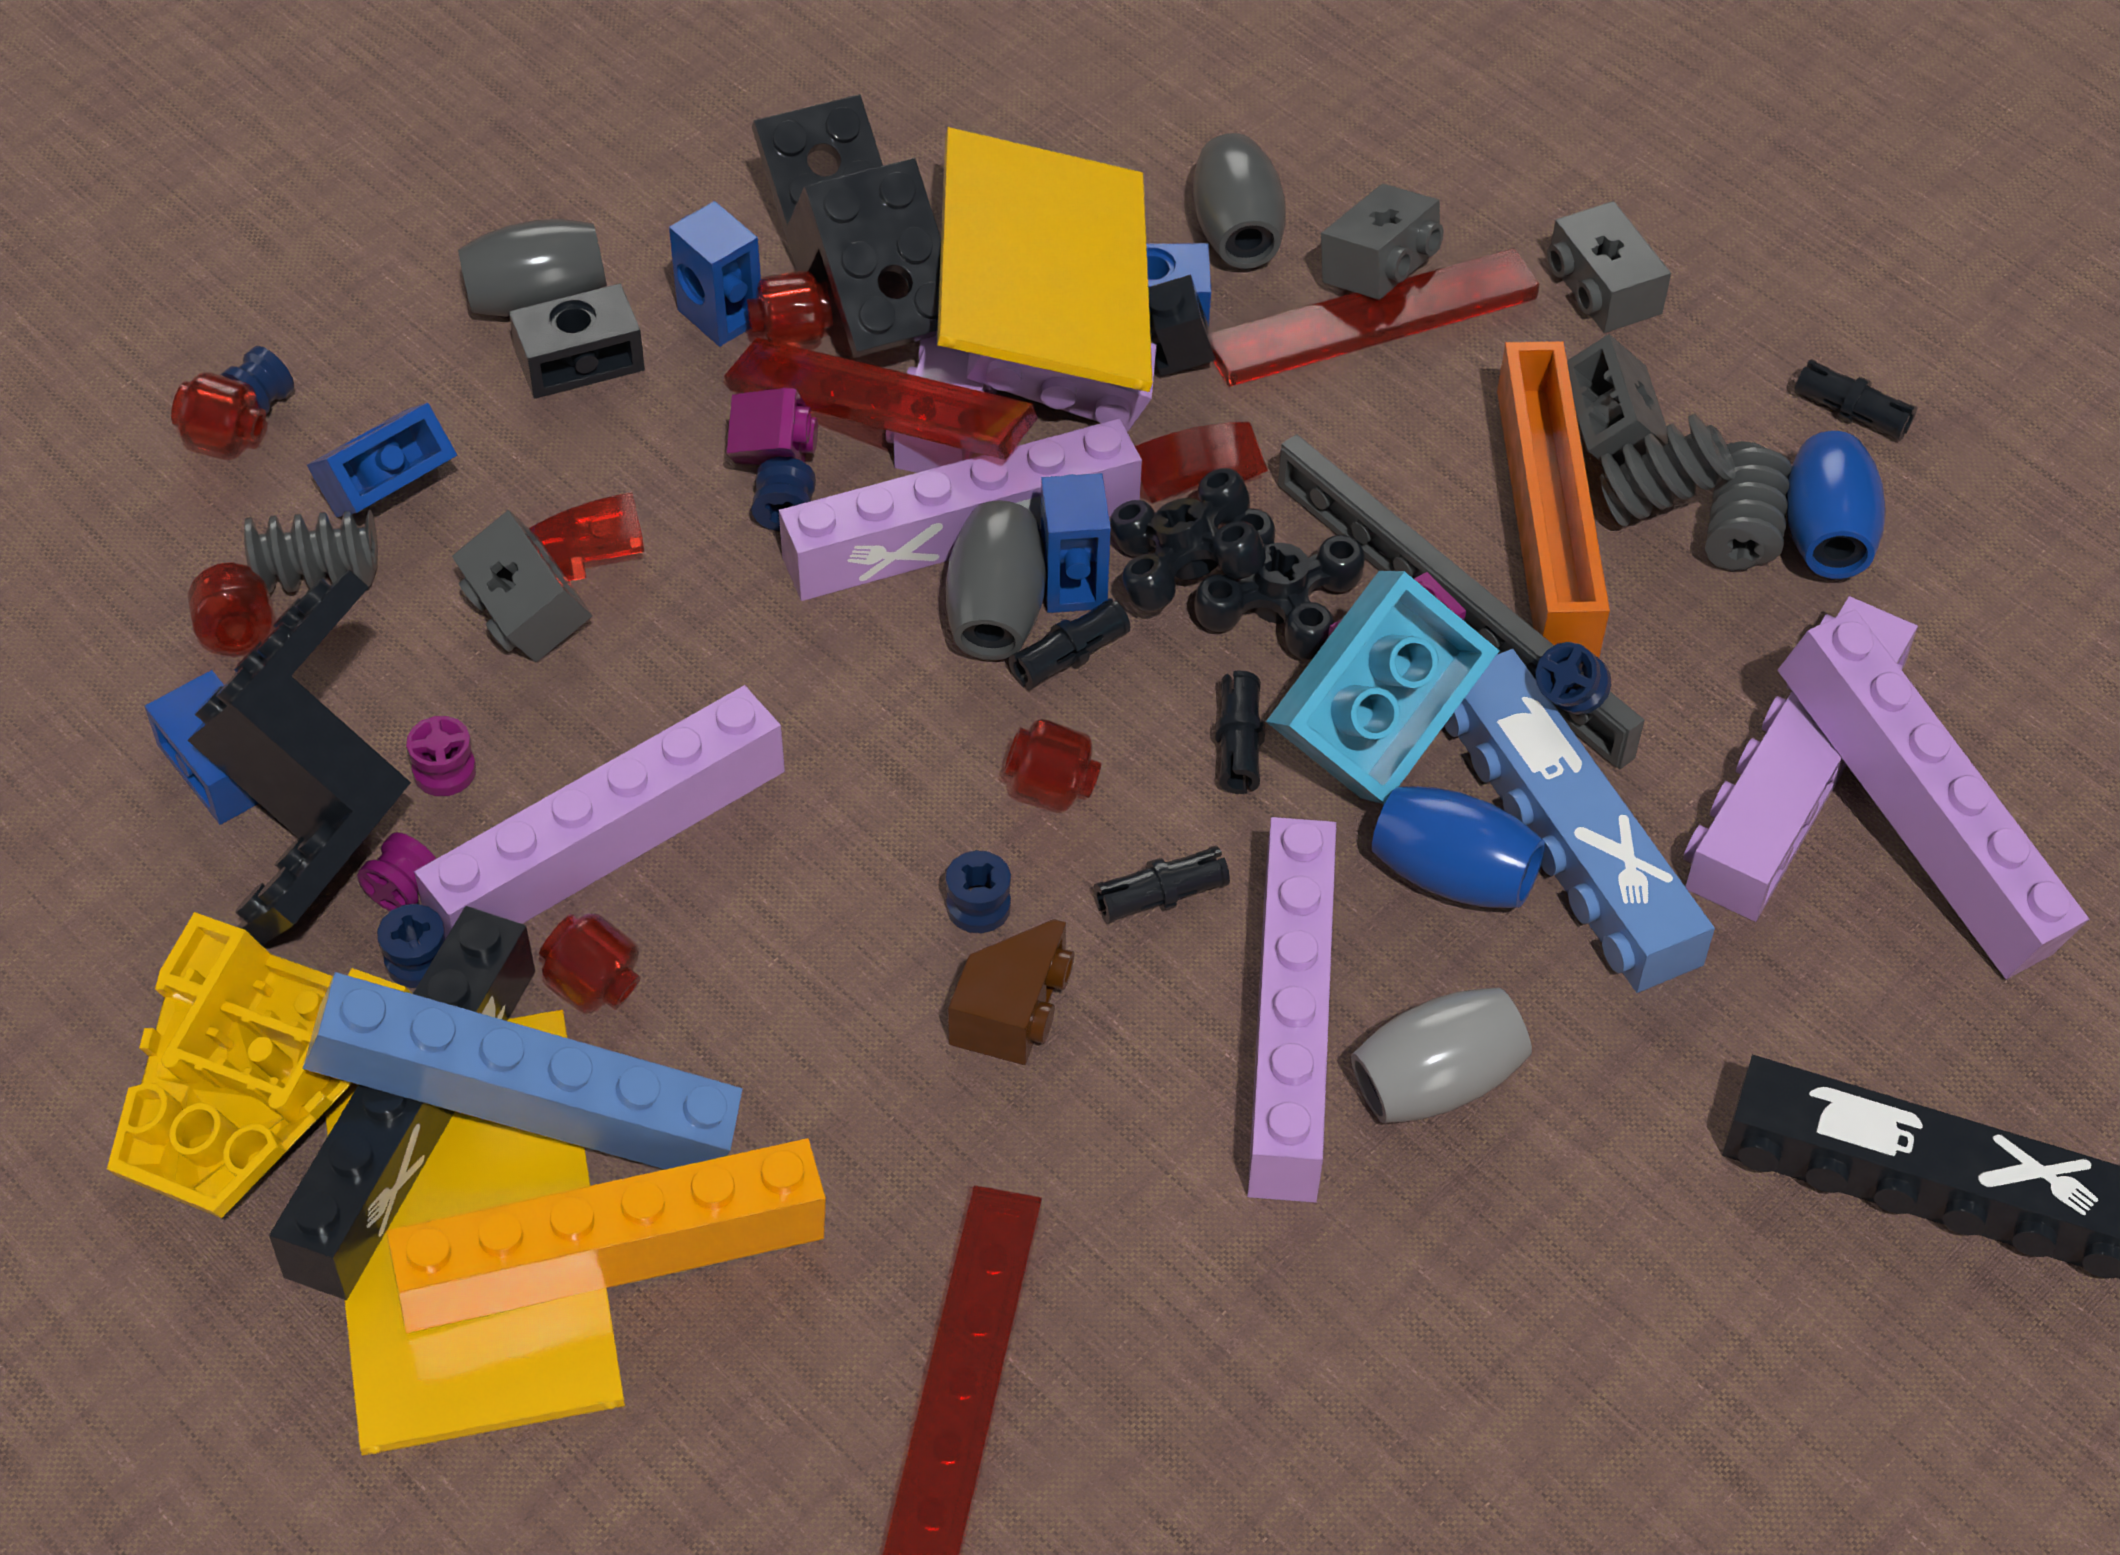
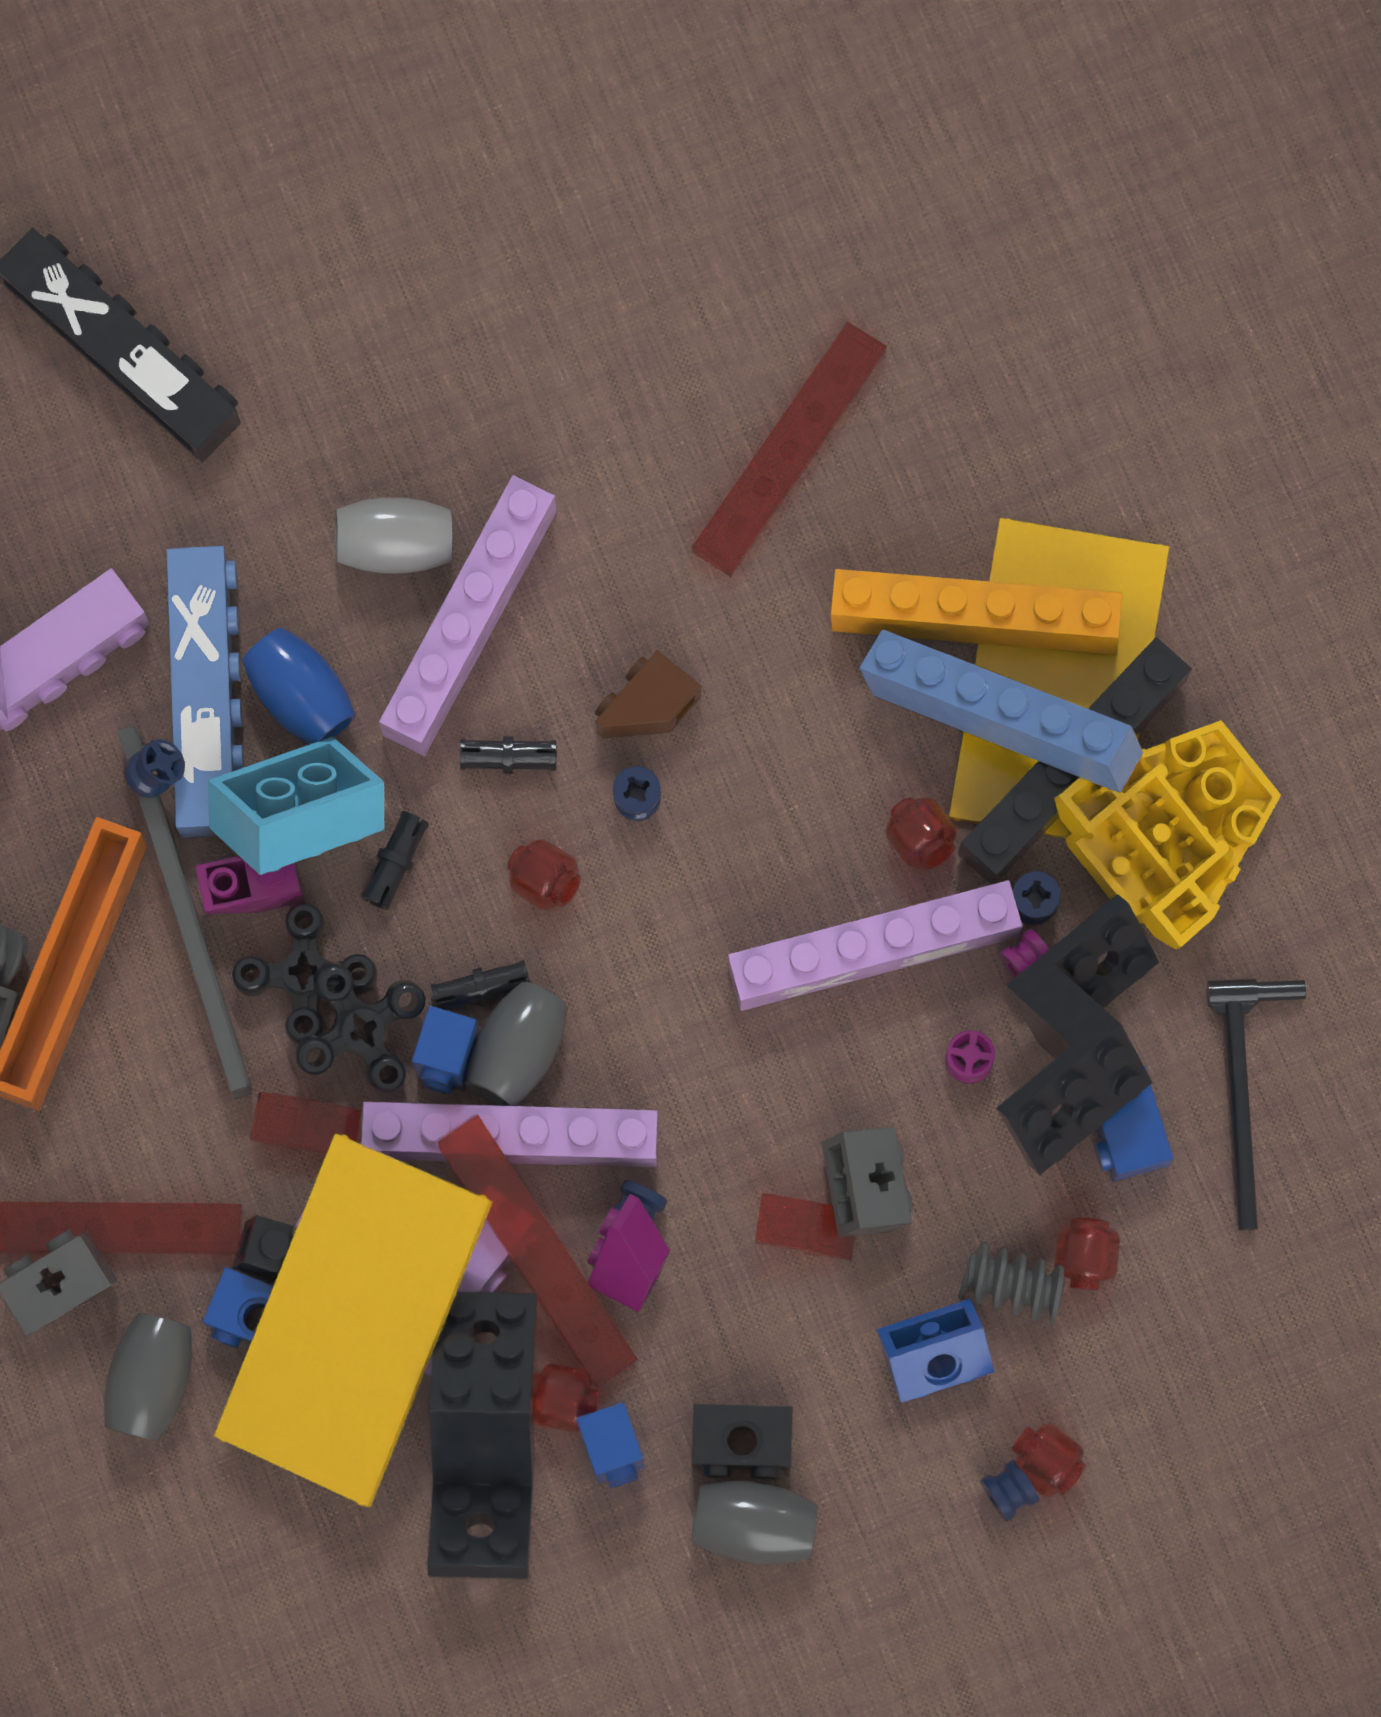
camera: 155 degrees left, 25 degrees up
none -> black bar [1206,979,1306,1231]

